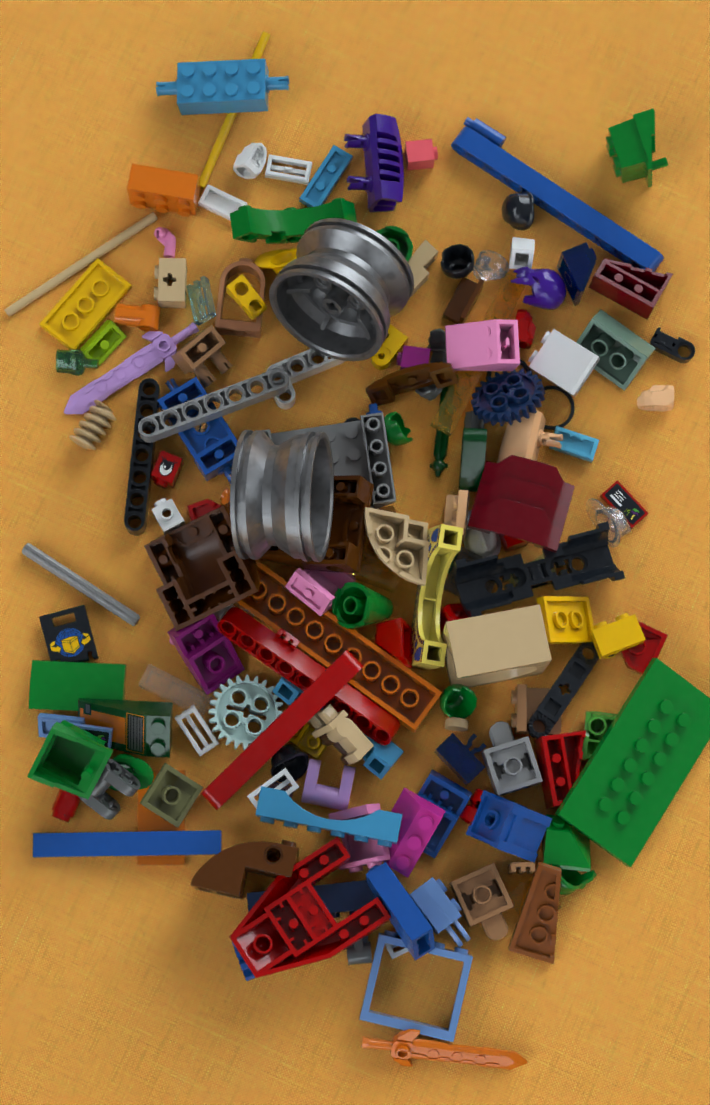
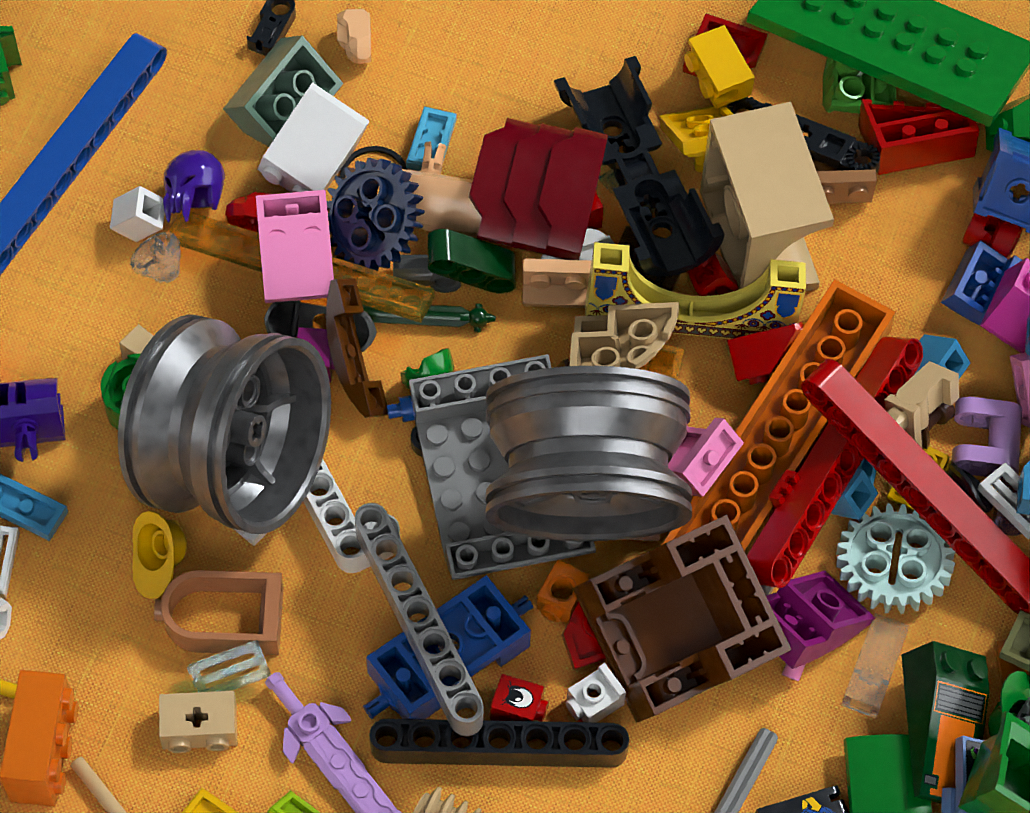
camera: 90 degrees left, 15 degrees down
orange piece [114,304,161,332] -> none
bright pink arm [154,227,176,258] -> none
medium nougat brick [171,325,233,388] -> none
white tile [174,704,219,757] -> none
white tile [198,184,248,221] -> none
yellow leg [226,274,267,320] -> none
green brick [230,198,357,244] -> none
green cone [332,582,393,629] -> none
clear blue brick [434,733,486,786] -> none
green hair [440,684,477,719] -> none
black hair [441,244,475,279] -> none
reddish brown panel [443,277,484,324] -> none
tan tile [445,717,469,732] -> none
light grey brick [481,721,543,796] -> none
black helmet [502,191,534,230] -> none
clear blue slope [557,242,597,306] -> none
clear piece [586,498,631,548] -> none
dark red wedge [589,258,673,320] -> none
tile [600,480,648,529] -> none

